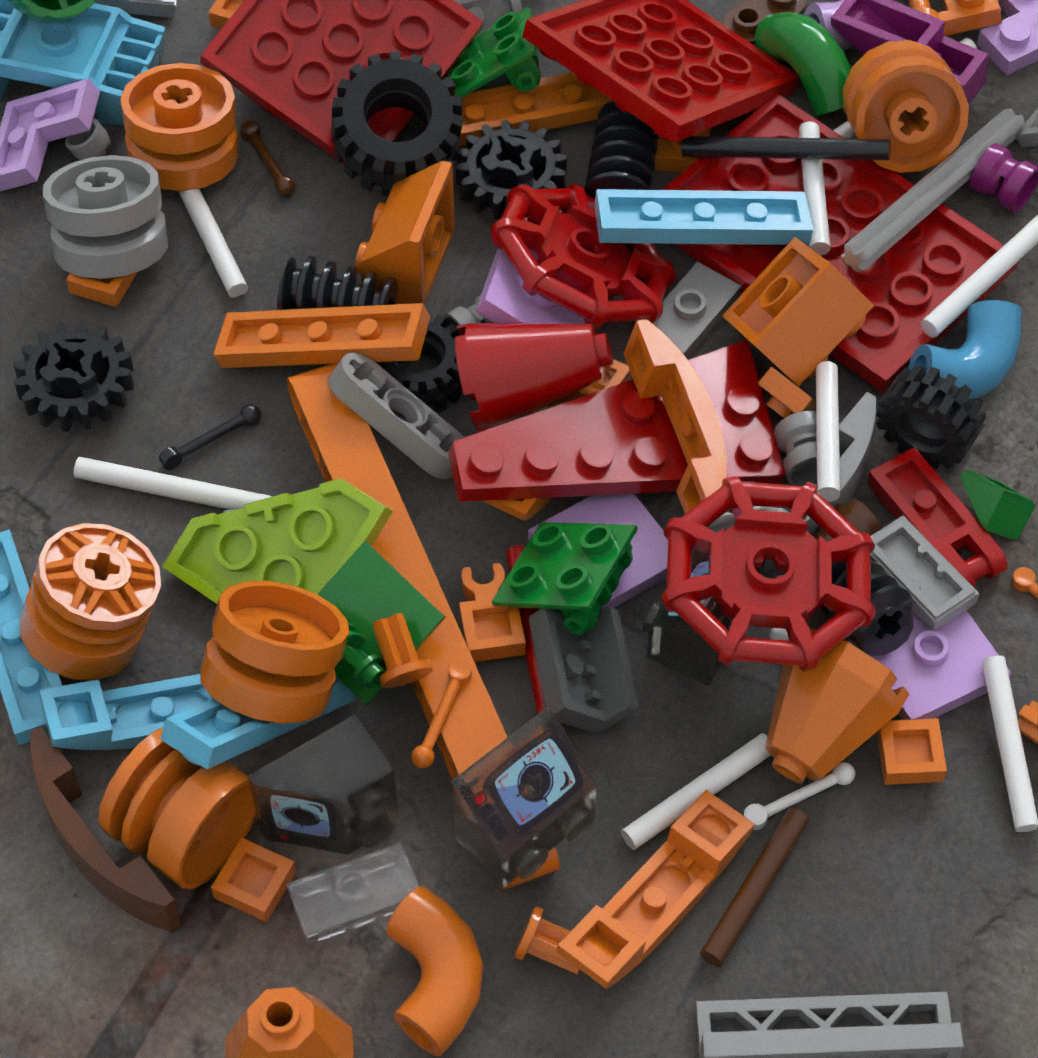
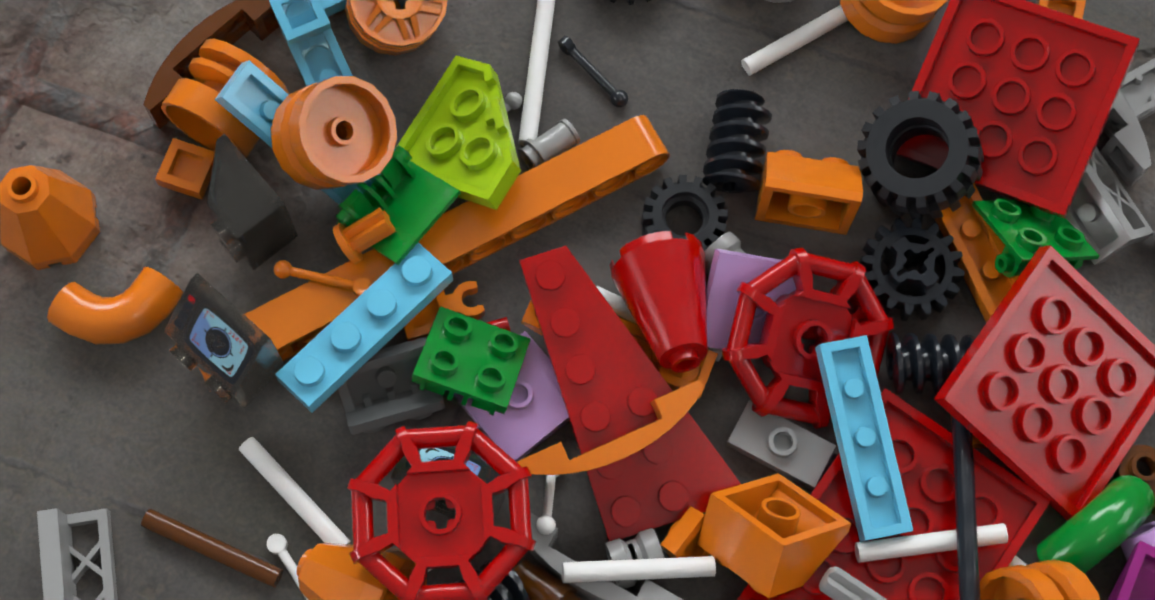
camera: 80 degrees right, 15 degrees up
orange plate [213,303,430,368] -> none
reddish brown hinge [240,120,296,196] -> none
clear plate [286,842,419,945] -> none
light grey beam [328,352,464,479] -> none
orange piece [513,905,579,974] -> none
orange slope [556,790,755,989] -> none
none -> medium azure plate [275,243,454,413]
none -> light grey pin [519,119,580,170]

